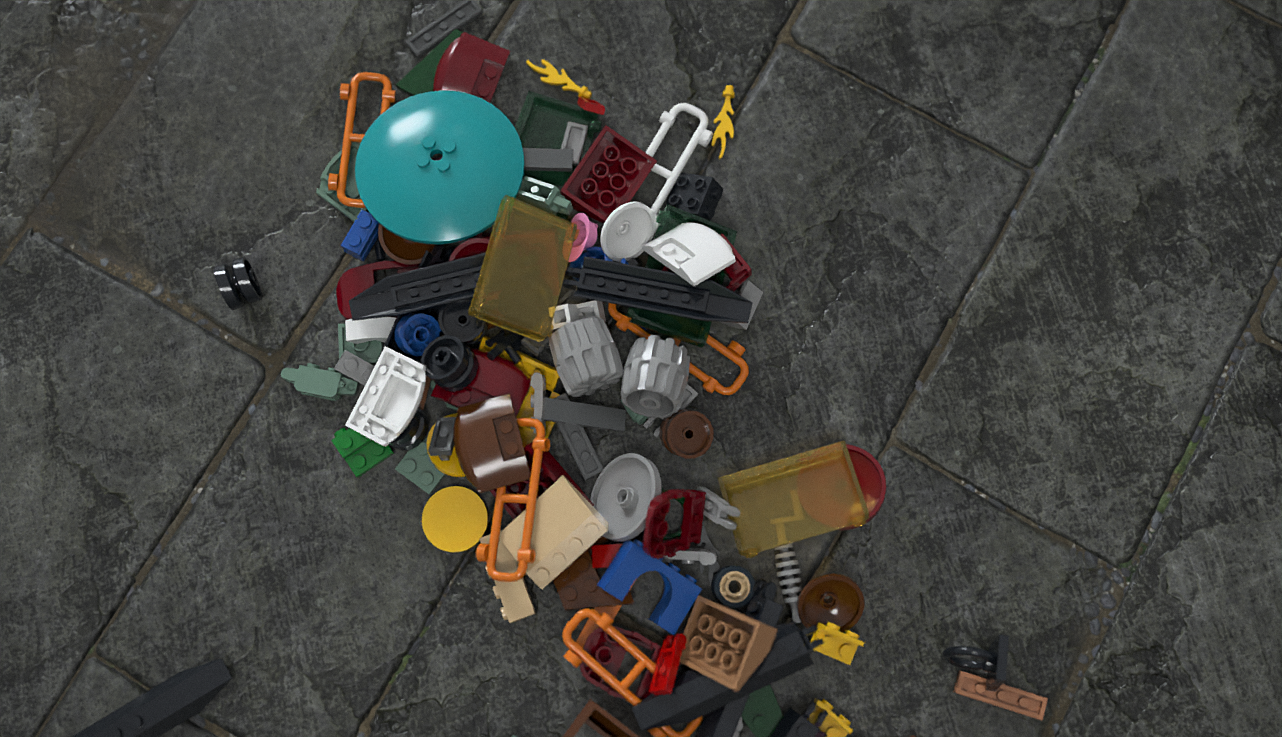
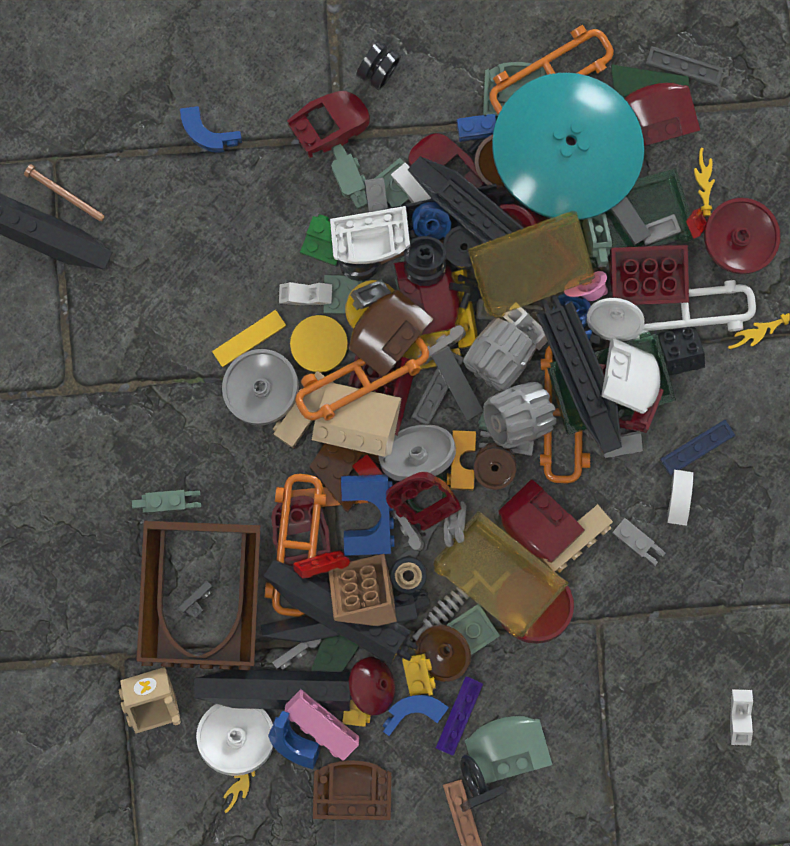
camera: 60 degrees right, 5 degrees up
none -> nougat bar [24,164,105,221]
none -> blue arch [180,106,242,153]
none -> yellow tile [212,310,286,368]
none -> light grey dish [222,349,299,425]
none -> white brick [279,282,332,305]
none -> dark red slope [287,91,370,158]
none -> dark red dish [349,657,395,716]
none -> blue arch [383,695,449,736]
none -> dark purple plate [436,676,483,755]
none -> light orange arch [447,431,476,491]
none -> sand green plate [447,604,500,655]
none -> sand green slope [465,716,552,786]
none -> dark red slope [499,479,585,563]
none -> tan brick [541,505,613,573]
none -> light grey hinge [612,518,665,566]
none -> dark blue tile [660,419,735,476]
none -> white brick [667,470,693,526]
none -> dark red dish [704,198,780,274]
none -> white brick [730,689,753,745]

